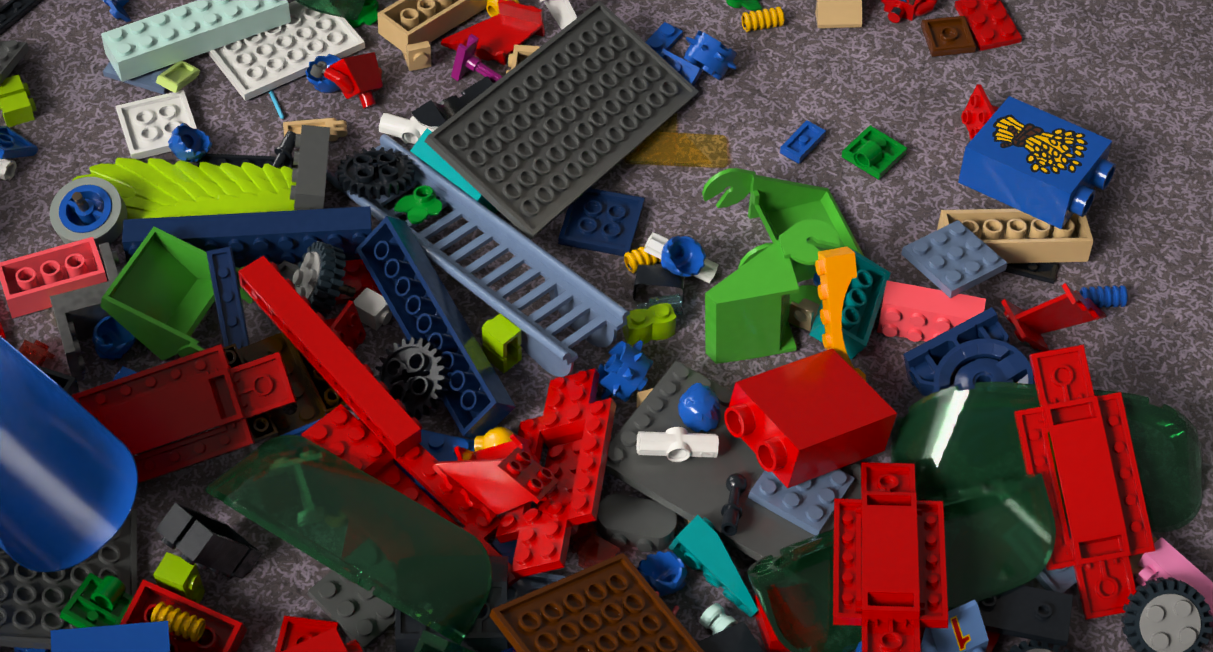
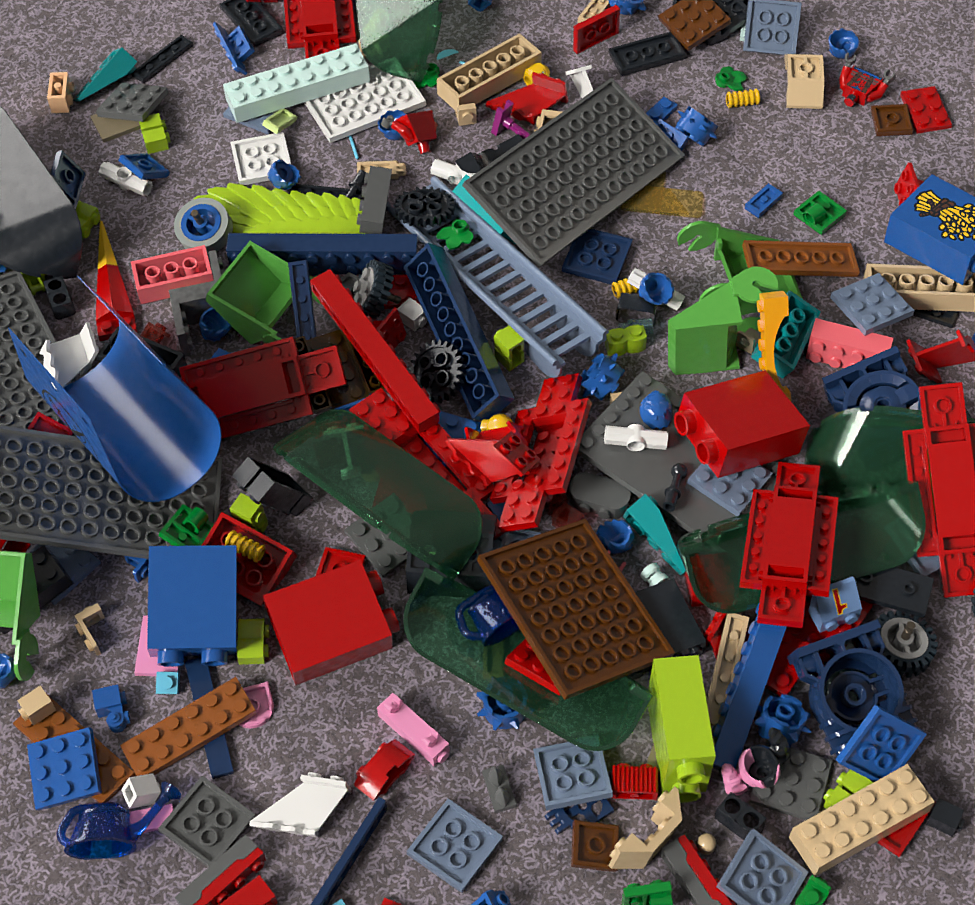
camera: 10 degrees right, 5 degrees up
none -> dark orange plate [742,240,860,277]

